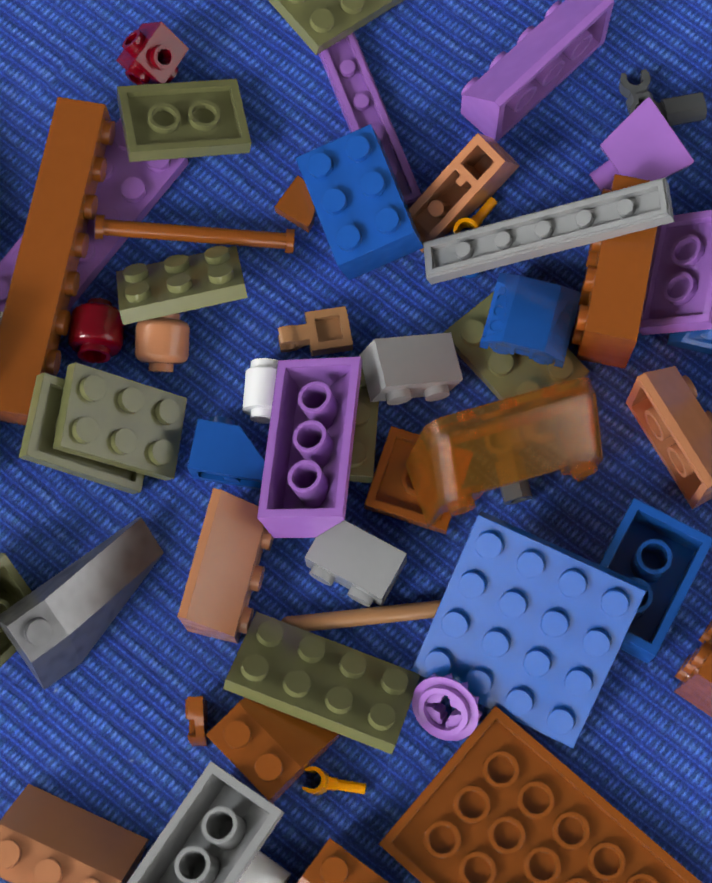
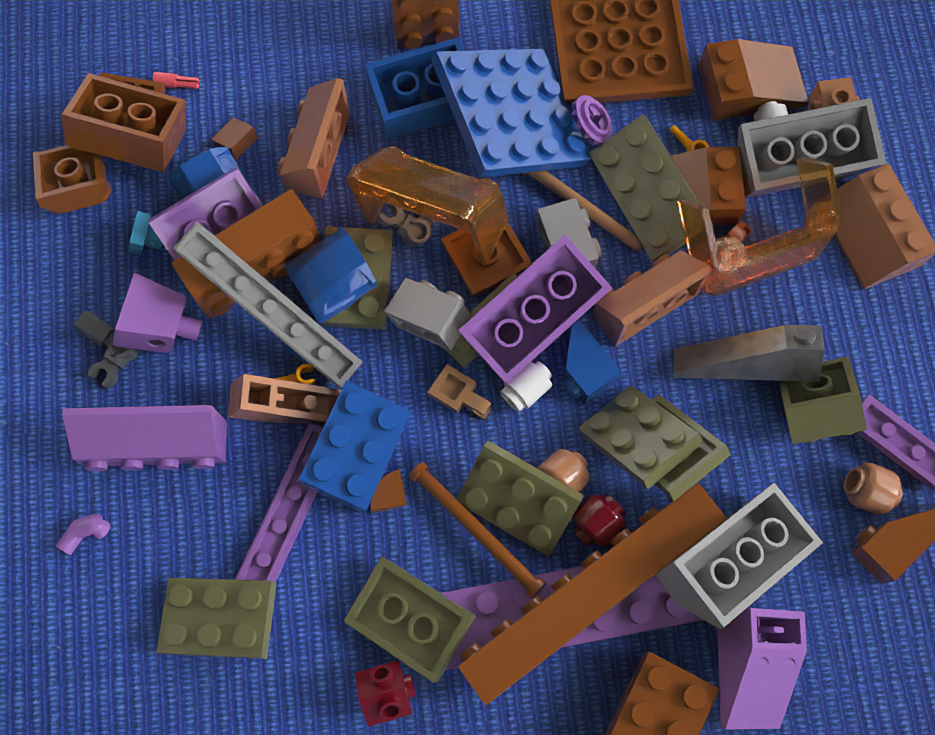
camera: 140 degrees left, 0 degrees up
none -> clear orange windscreen [678,157,841,296]

